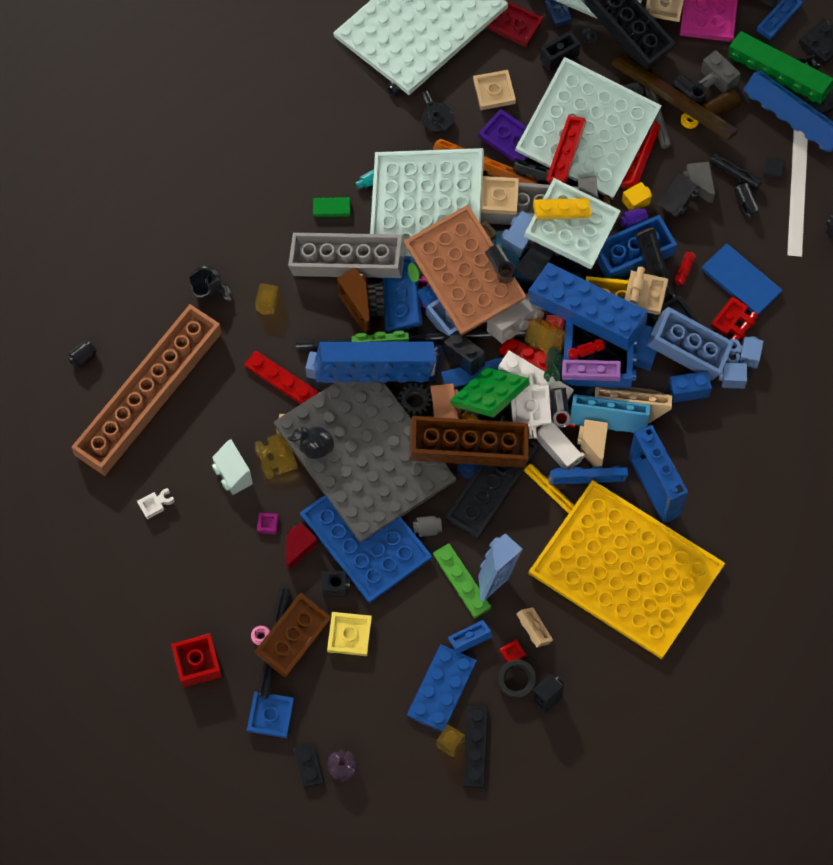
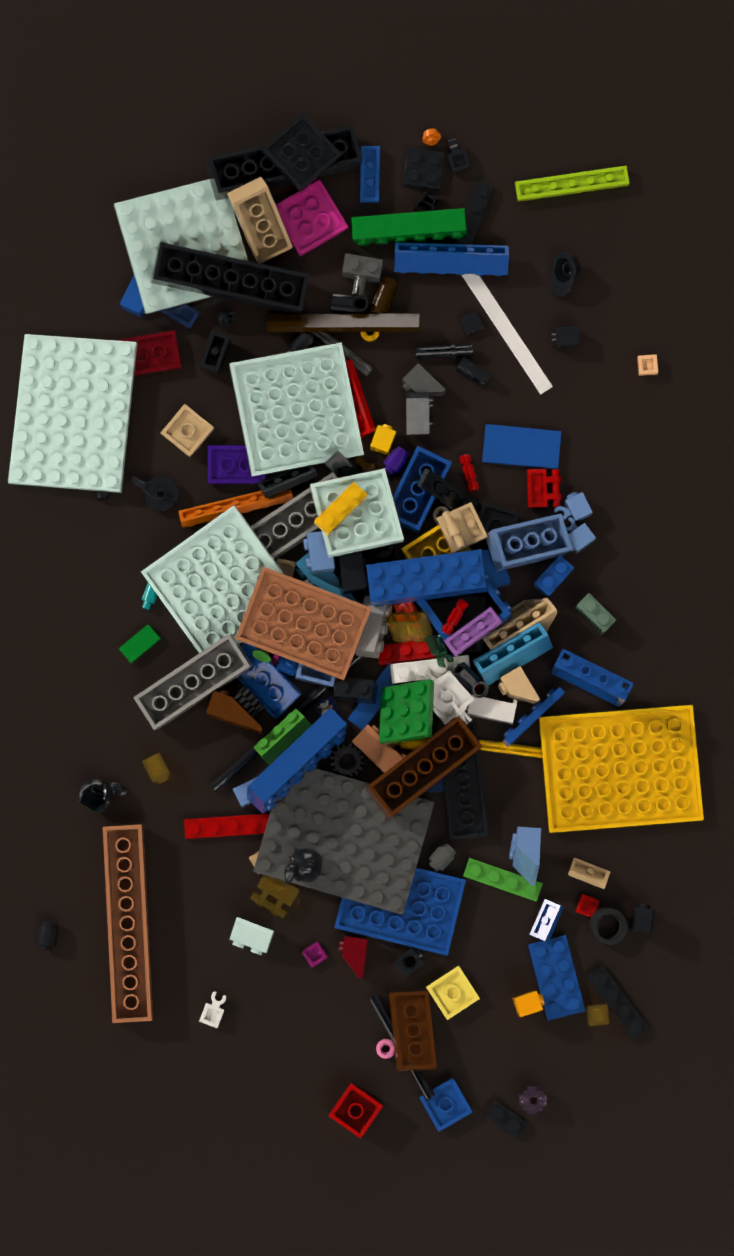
camera: 40 degrees left, 15 degrees up
tan plate [480,176,519,215] -> none
black piece [485,244,515,284] -> none
red plate [546,115,587,184] -> none
none -> light orange brick [512,991,545,1017]
none -> sand green brick [575,593,616,634]

